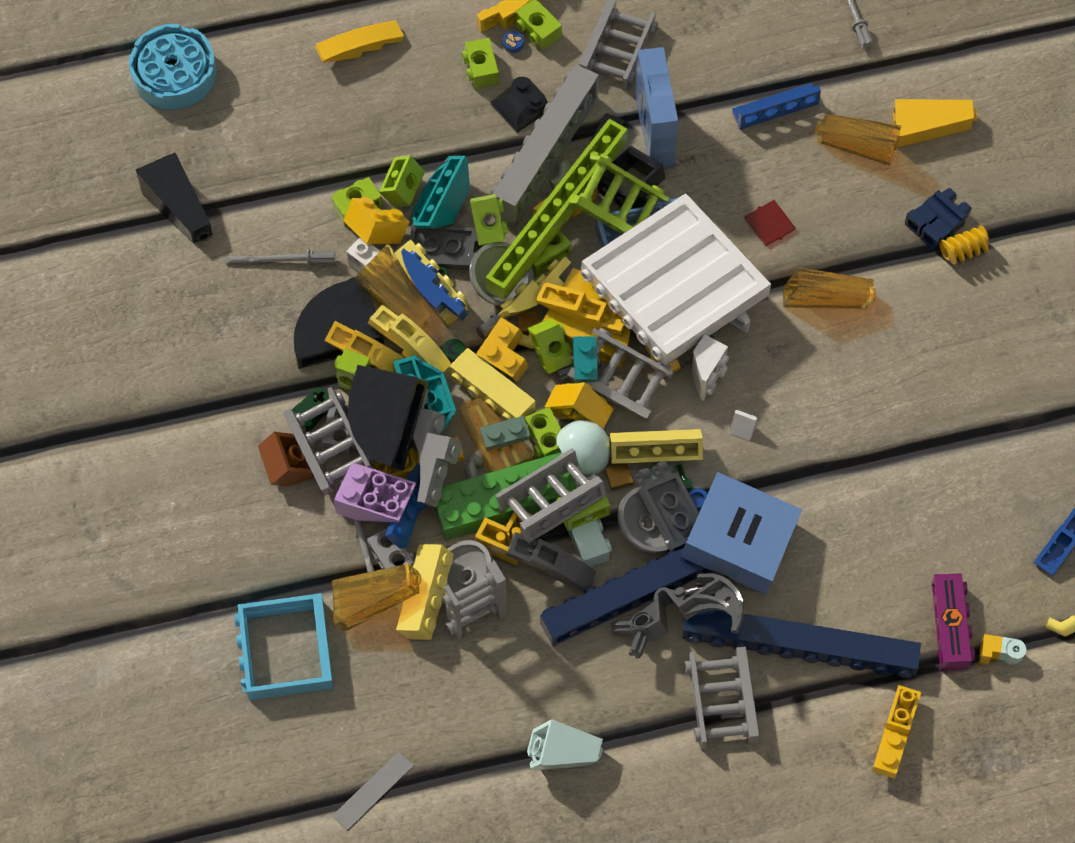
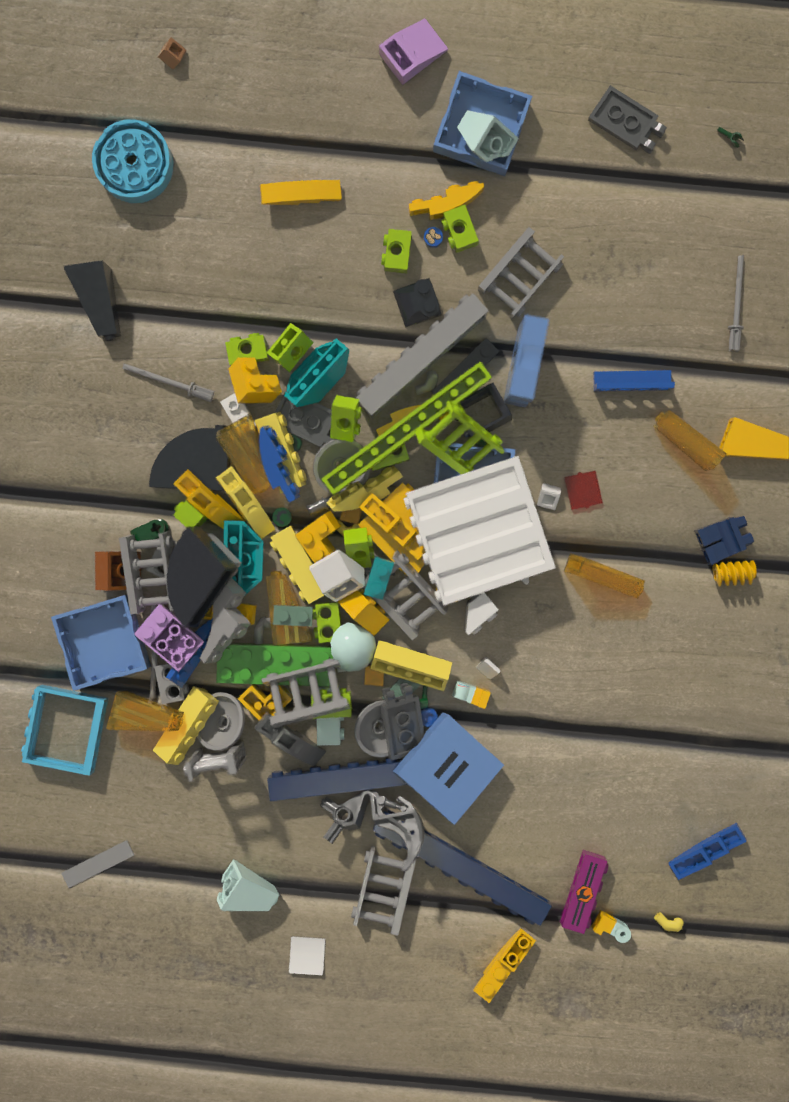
camera: 25 degrees right, 25 degrees up
none -> medium blue tile [51,595,151,691]
none -> white sticker [289,937,325,975]
none -> white slope [310,549,365,602]
none -> leg [452,681,491,709]
none -> white slope [537,483,561,510]

